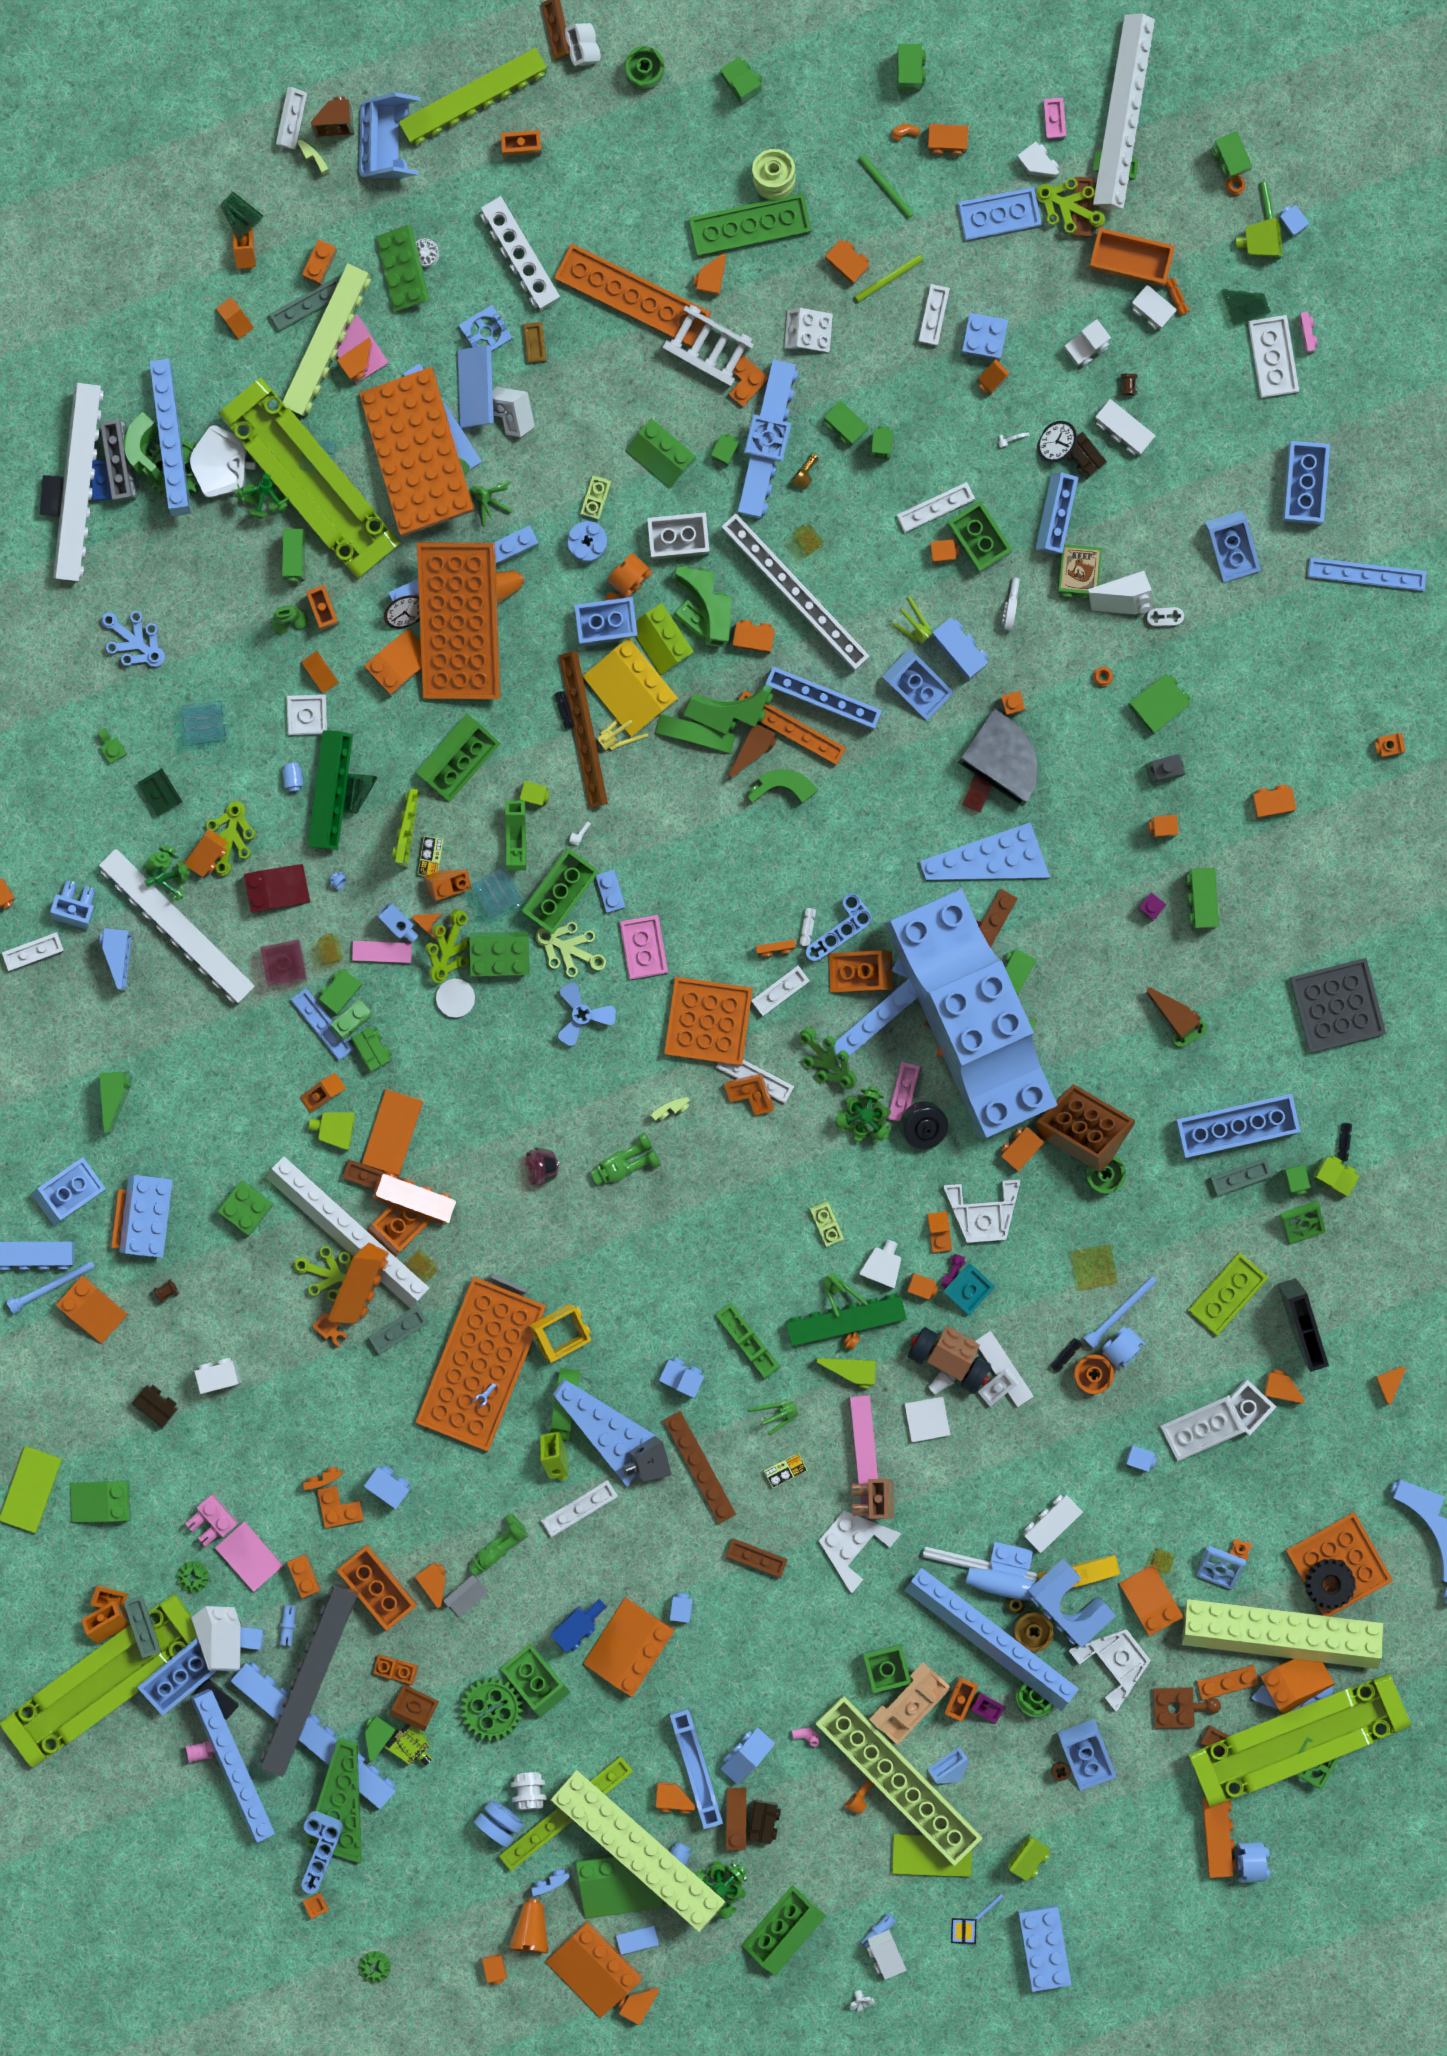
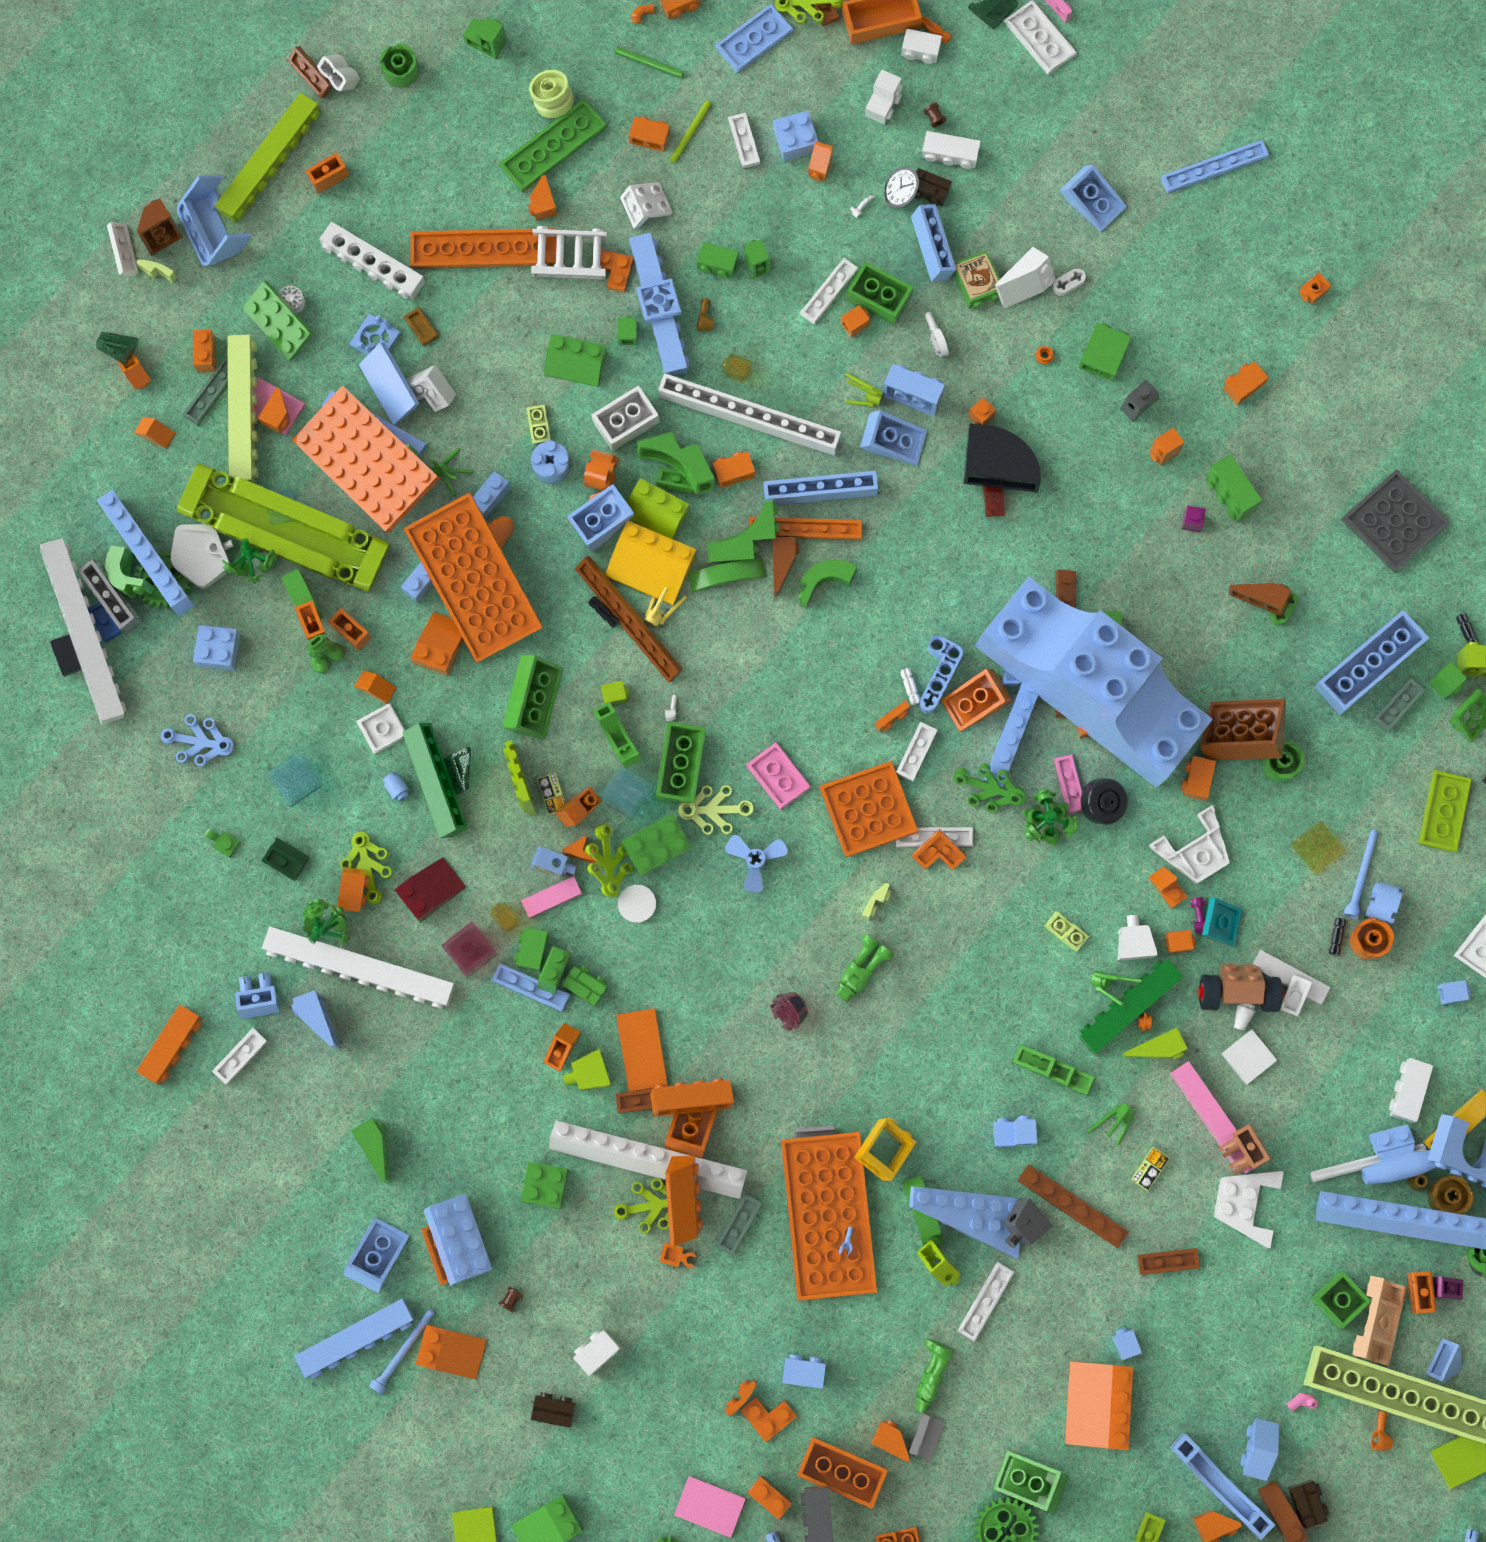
camera: 25 degrees left, 10 degrees down
bright pink brick [185,1493,239,1547] -> none
light blue plate [329,872,347,890] -> none
sticker [384,595,420,629] -> none
clear yellow brick [407,1249,438,1280] -> none
blue brick [550,1599,607,1653] -> none
light blue plate [596,870,625,913] -> none
light blue wing [920,822,1050,880] -> none
light blue brick [1282,441,1330,525] -> none
none -> light blue brick [193,625,241,671]
none -> orange slope [294,601,326,640]

